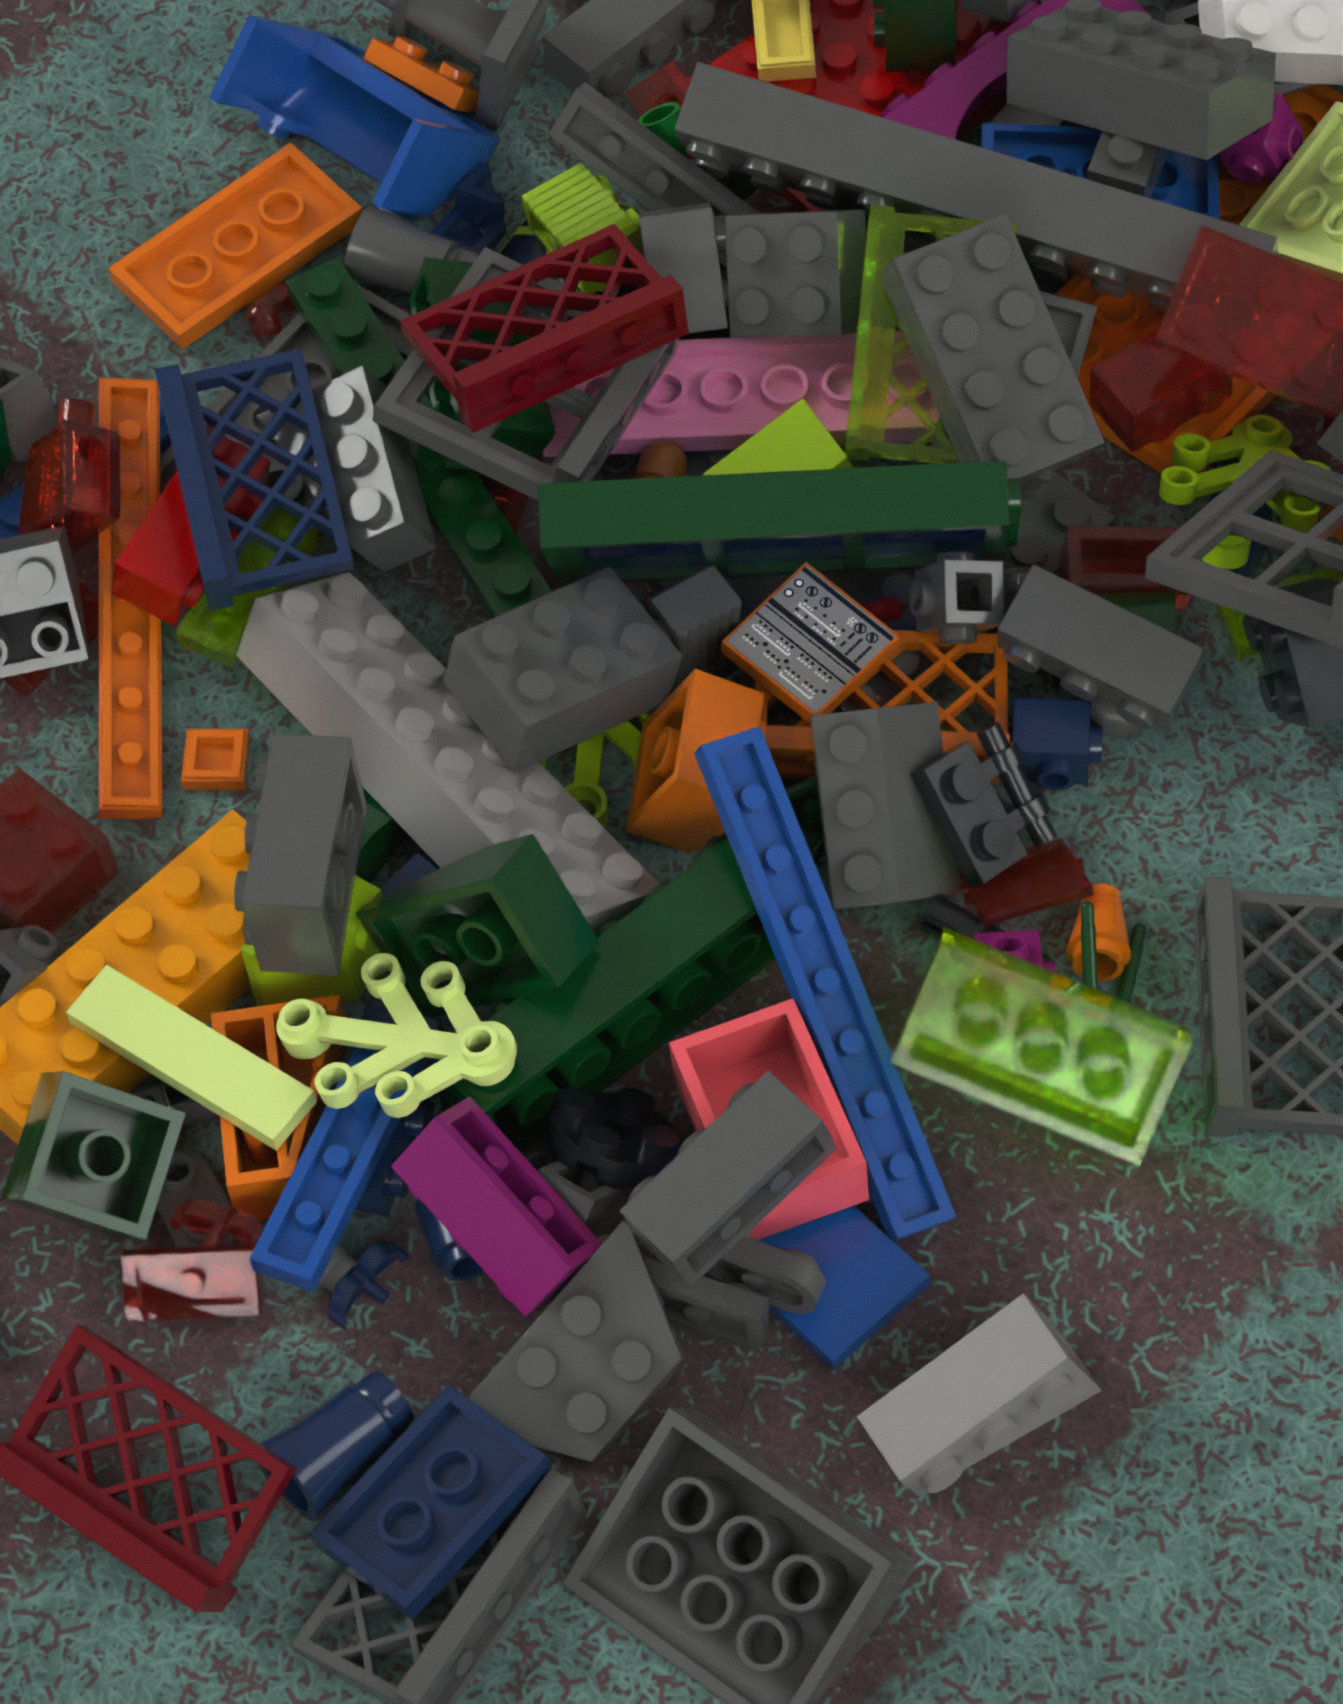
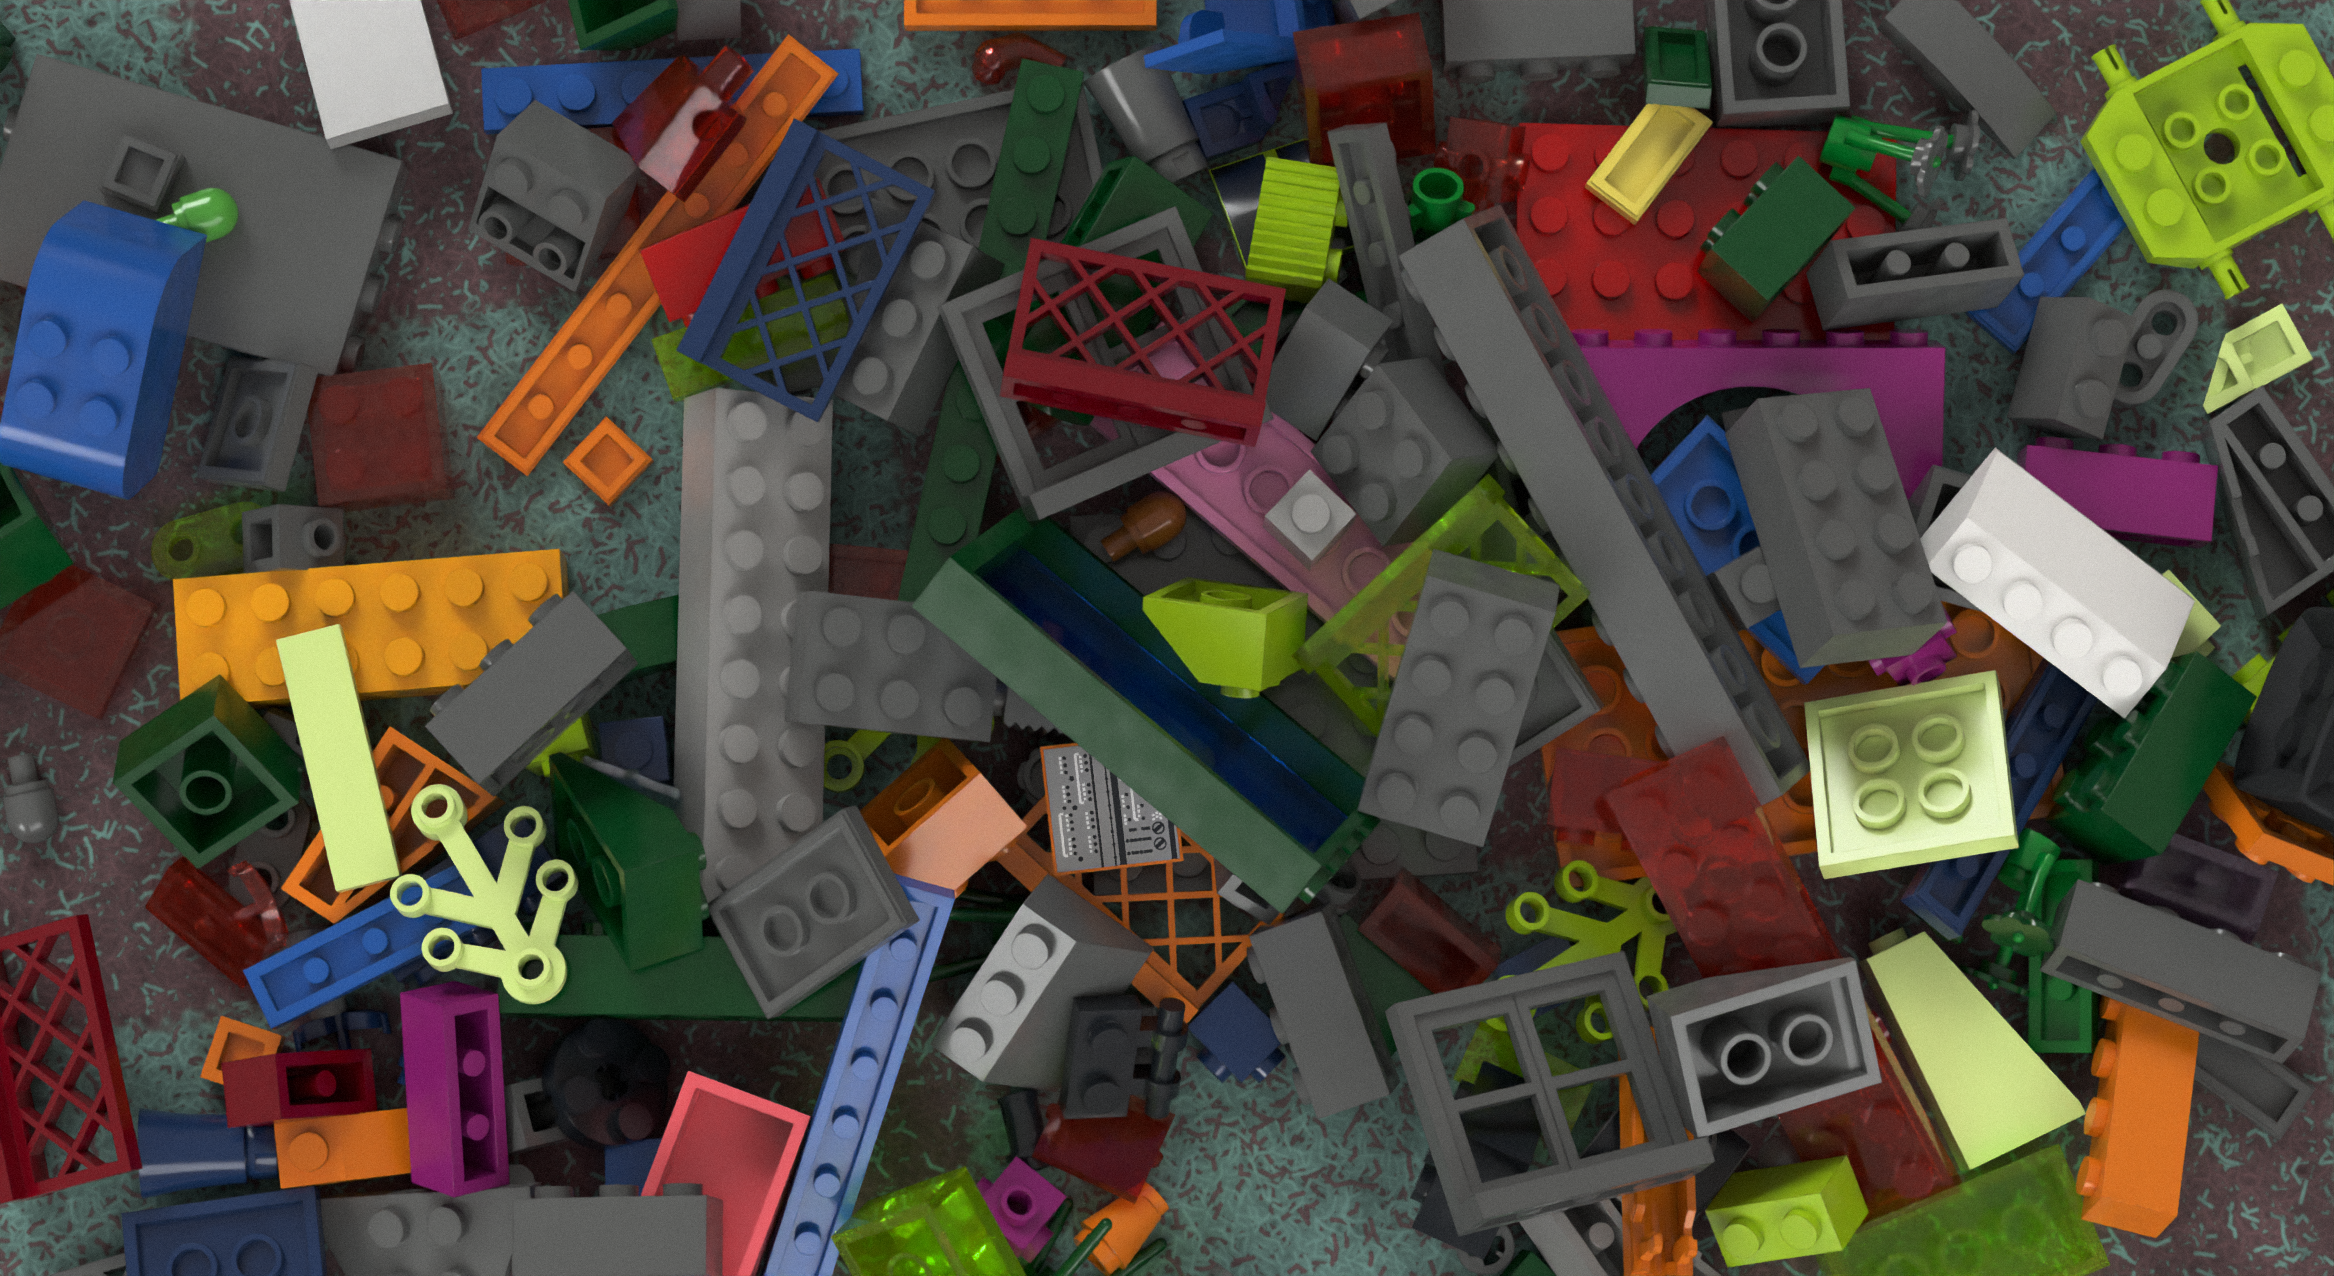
camera: 30 degrees right, 25 degrees up
none -> orange plate [200,1016,286,1085]
none -> dark red brick [221,1048,377,1128]
none -> orange slope [274,1108,411,1189]
none -> dark grey tile [708,806,920,1019]
none -> light grey brick [1263,469,1357,571]
none -> clear red brick [1293,12,1436,167]

